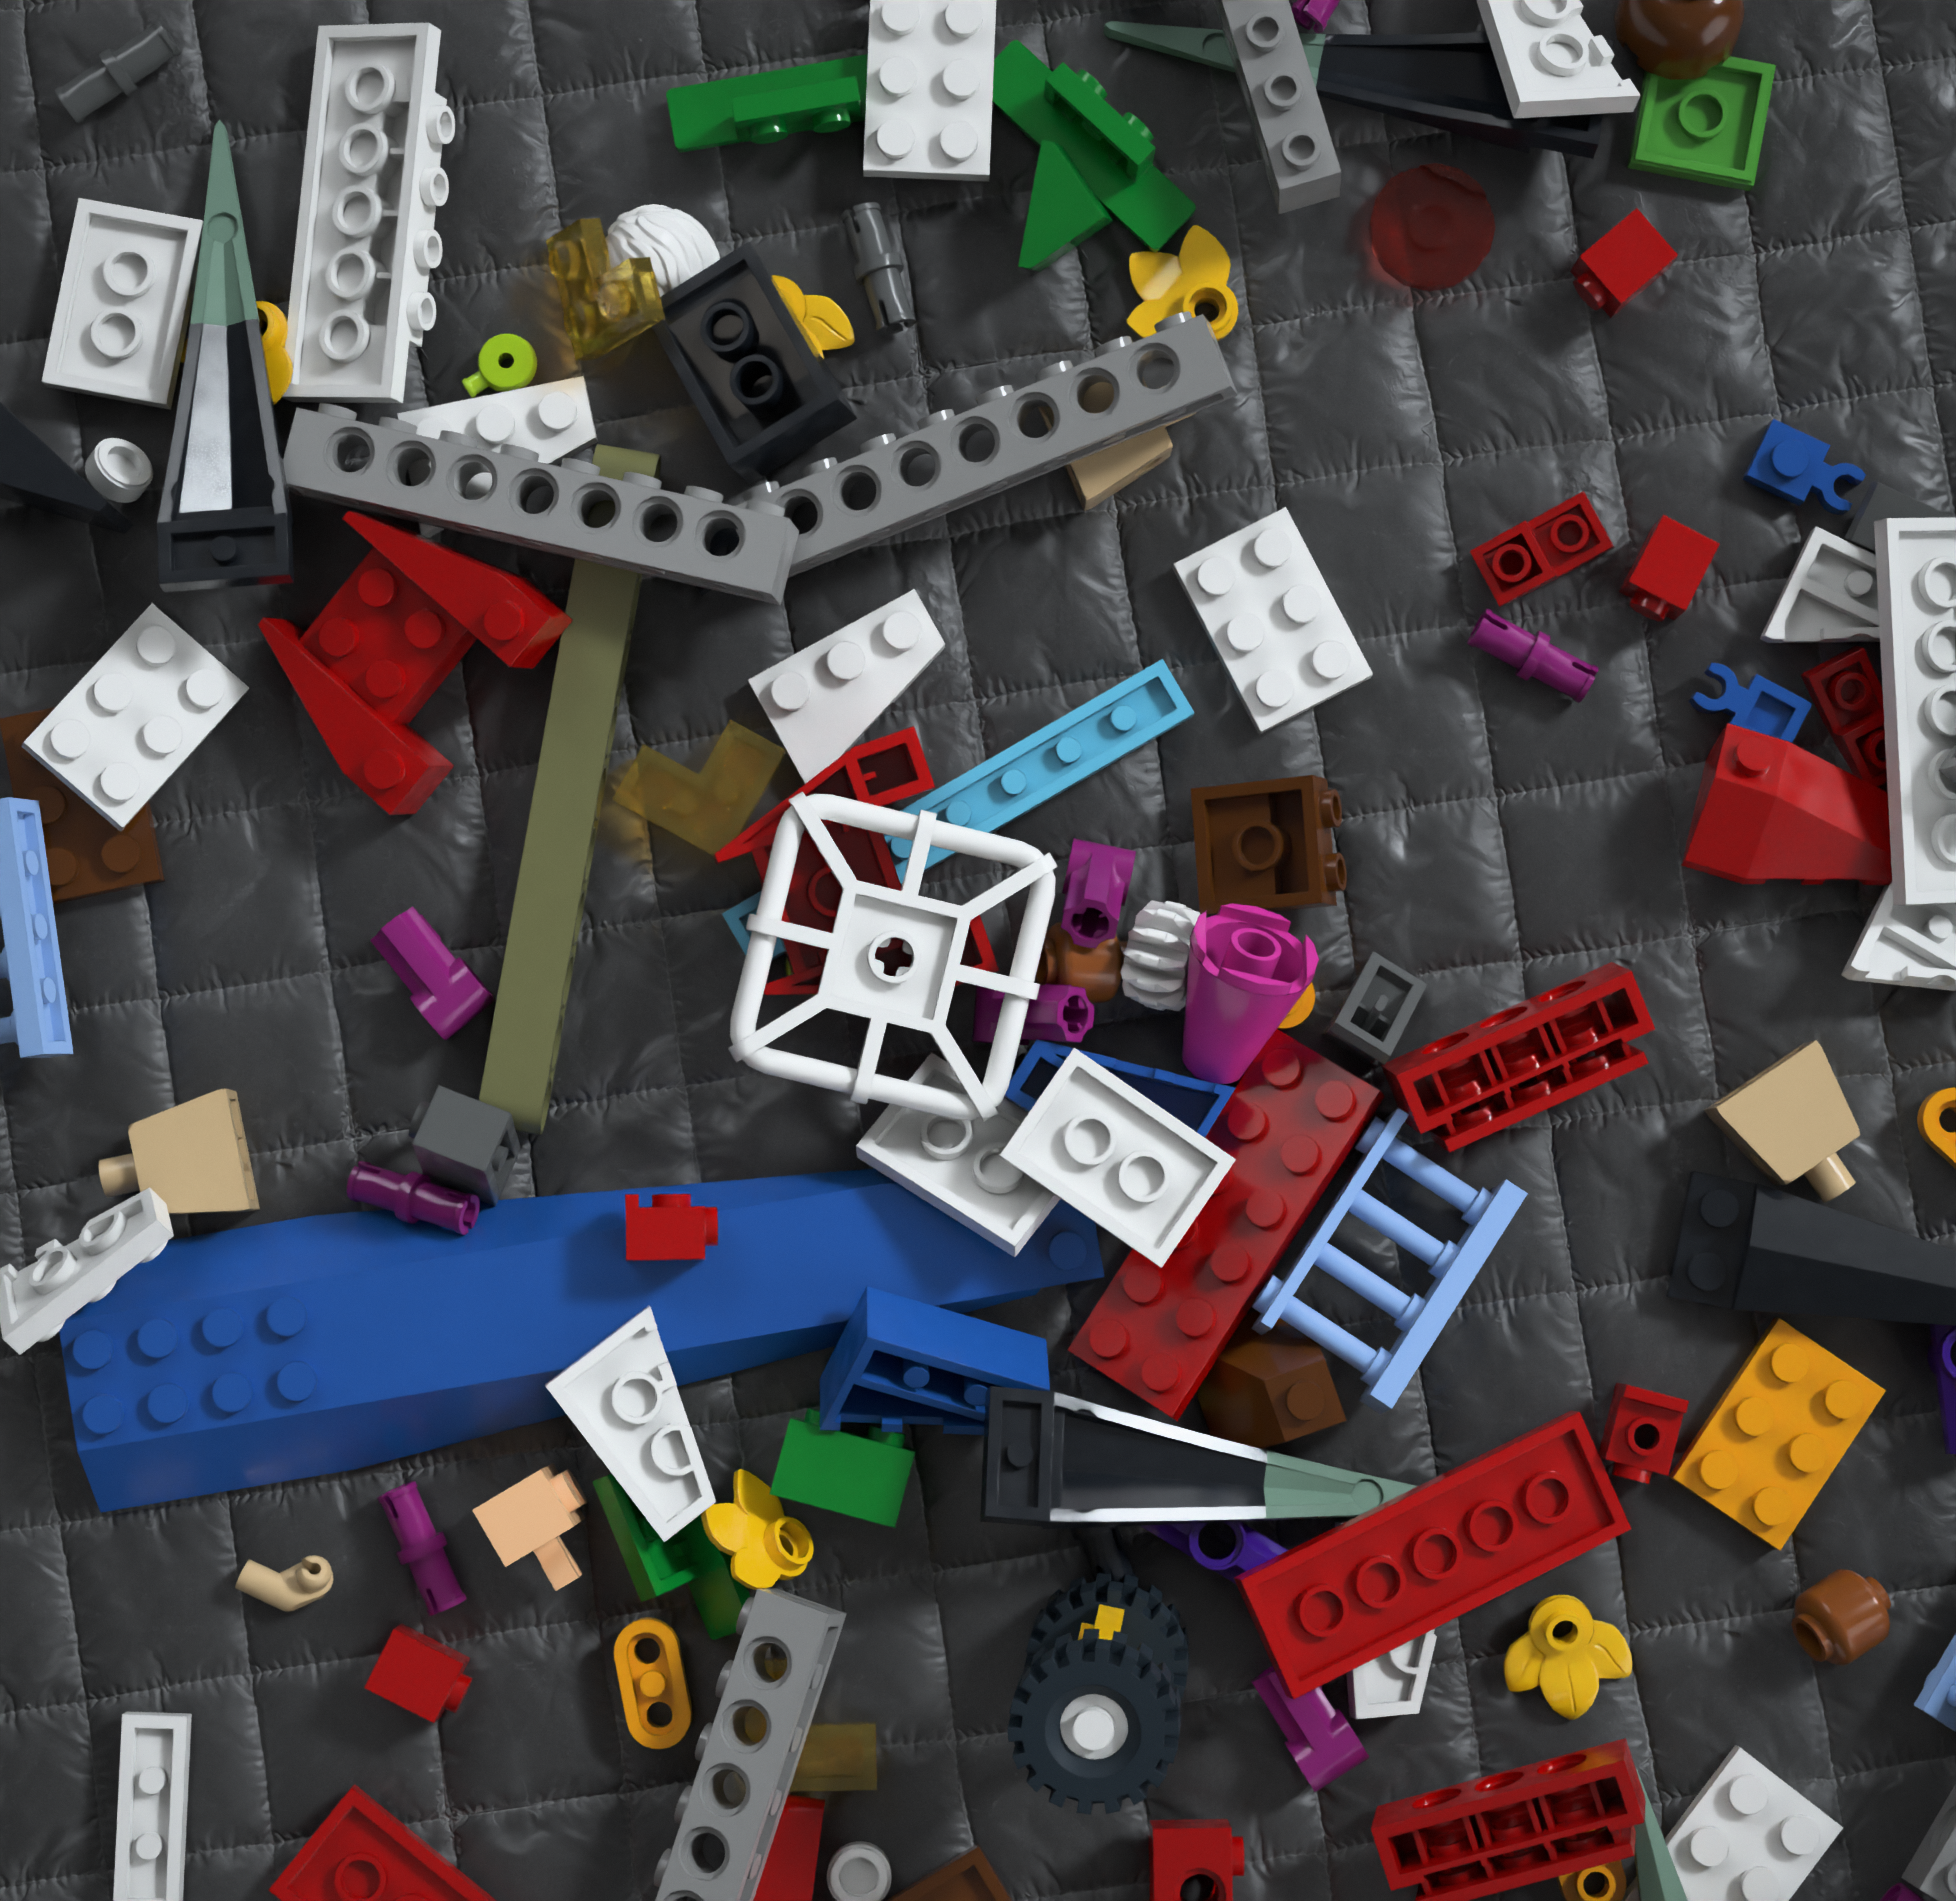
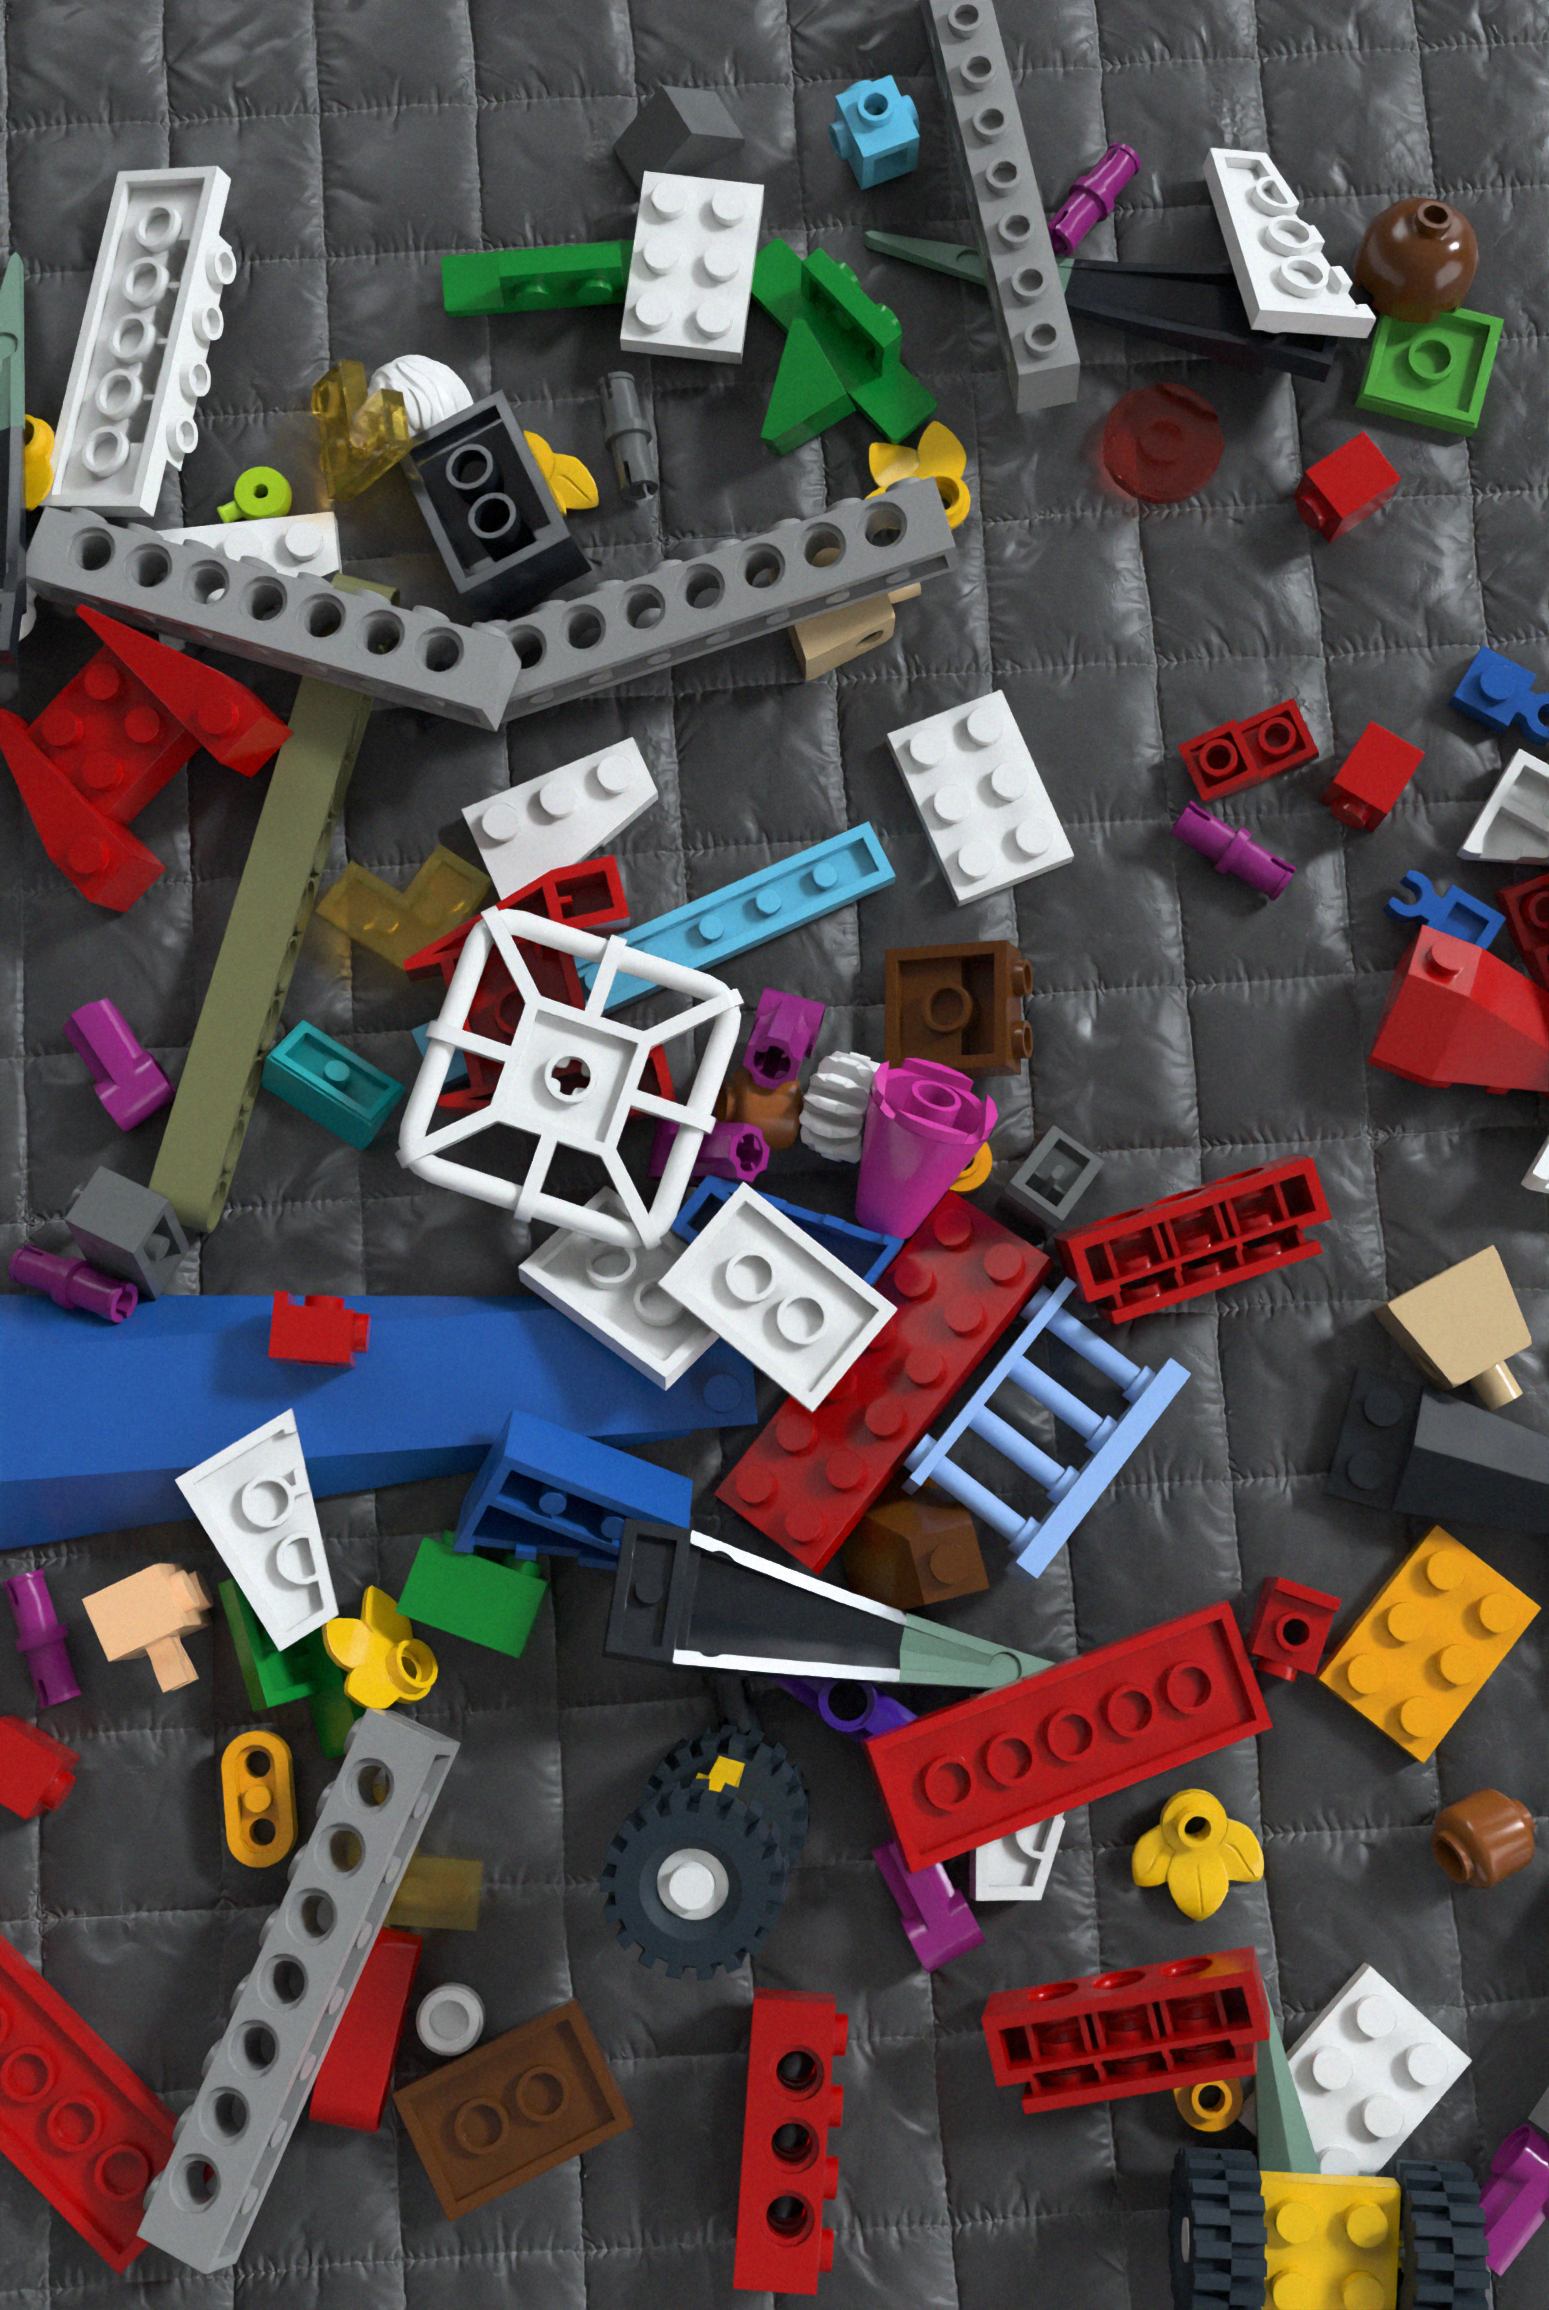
camera: 10 degrees right, 5 degrees down
none -> teal slope [261,1020,406,1150]

